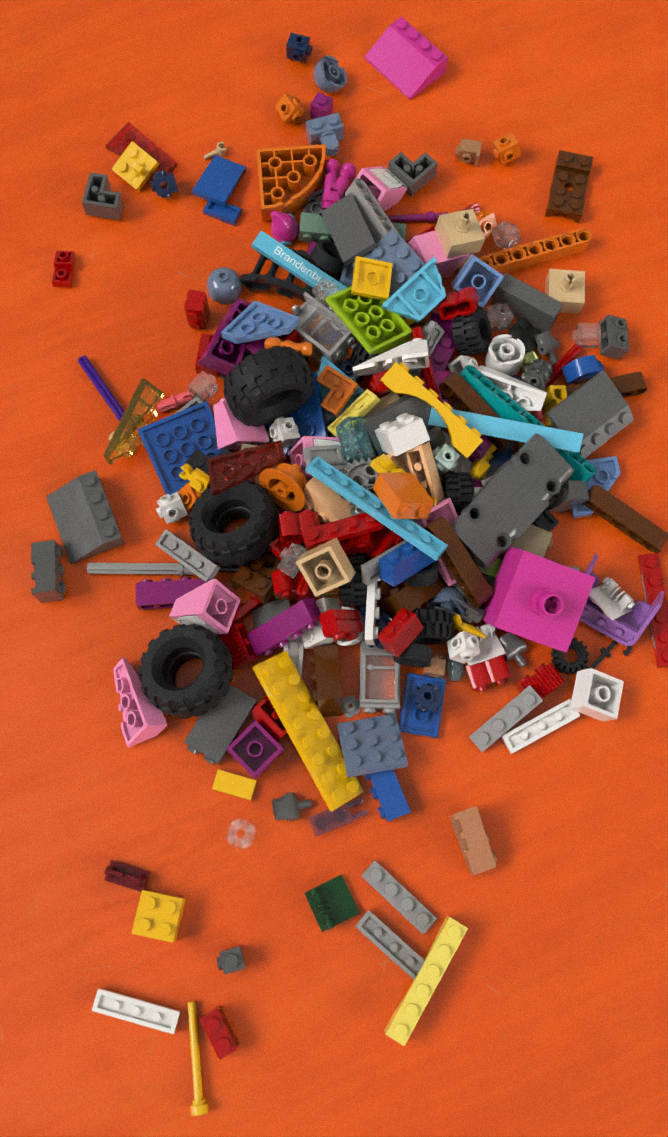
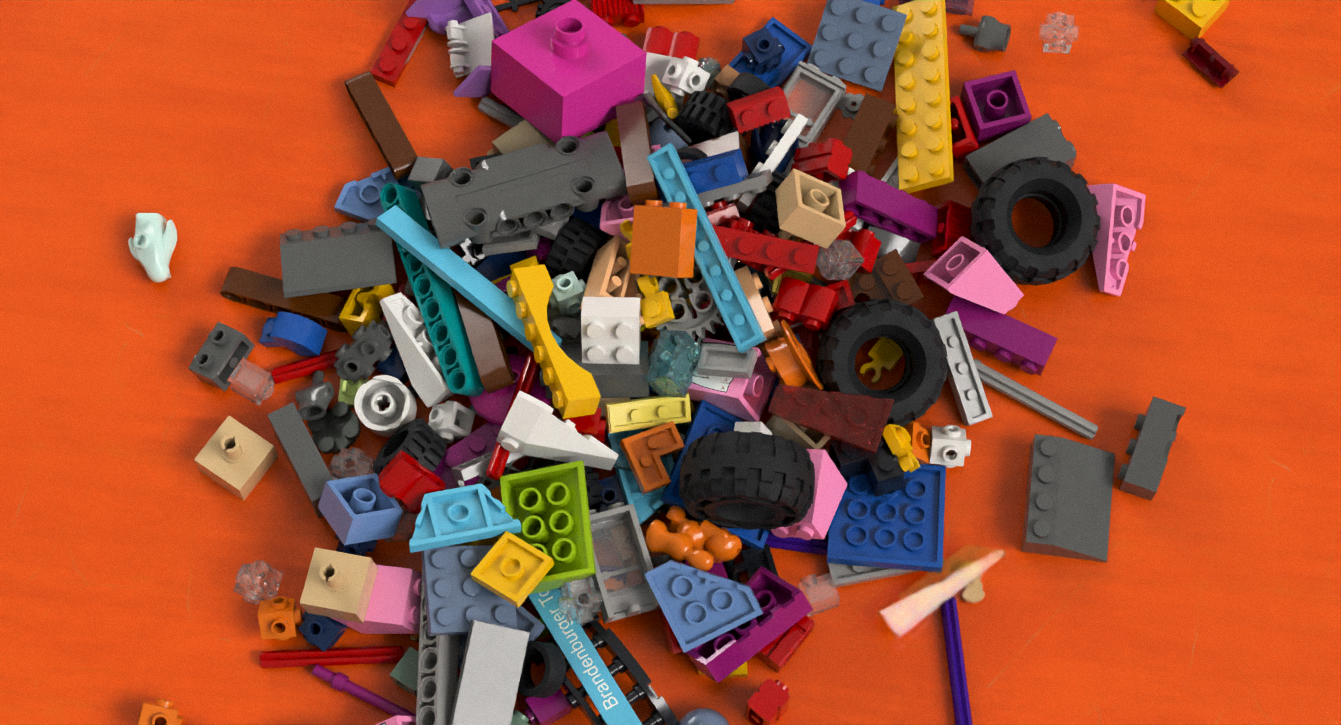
camera: 150 degrees left, 5 degrees down
coral axle [156,390,192,413] -> none
yellow tile [212,770,257,800] -> none
orange beam [479,228,592,274] -> none
reddish brown piece [545,150,593,223] -> none

